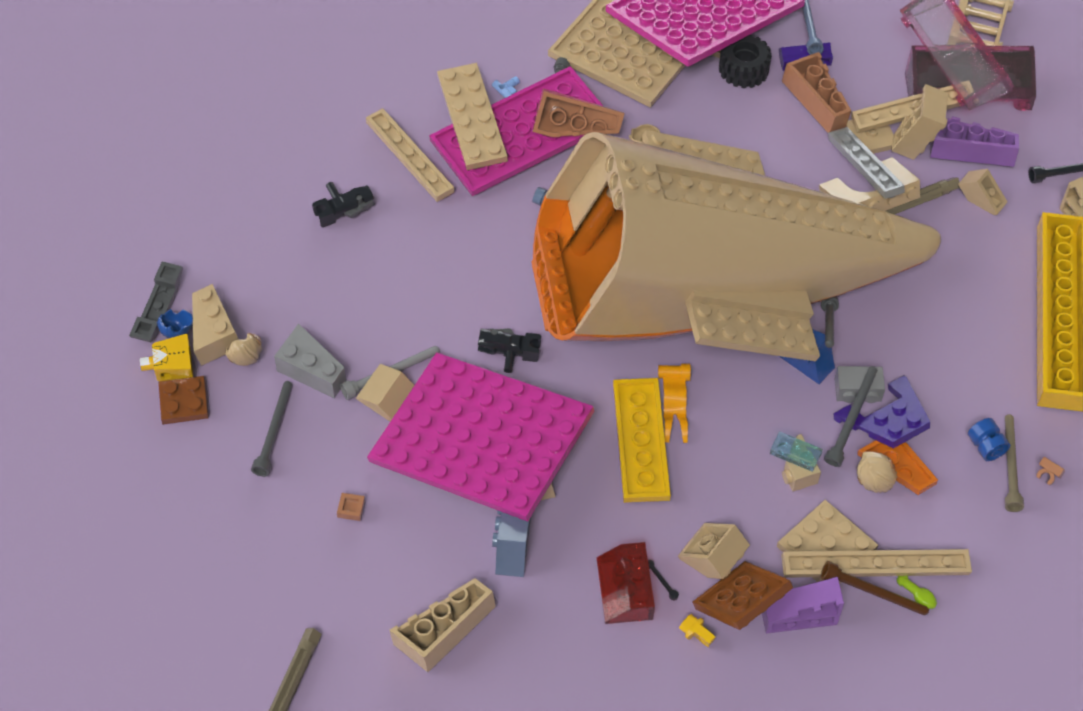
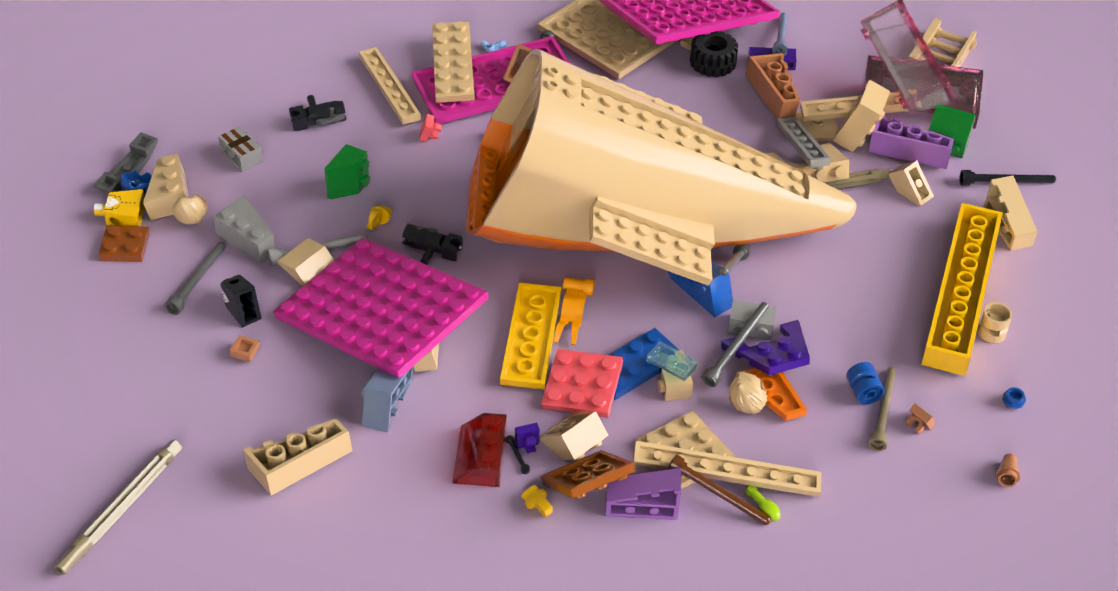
camera: 10 degrees right, 10 degrees down
none -> light grey brick [218,126,263,172]
none -> black torso [220,275,262,328]
none -> green slope [324,144,370,199]
none -> yellow piece [366,205,393,231]
none -> coral tile [419,114,442,142]
none -> dark purple tile [514,422,540,454]
none -> coral plate [541,349,623,418]
none -> blue plate [609,328,679,400]
none -> green slope [928,104,976,158]

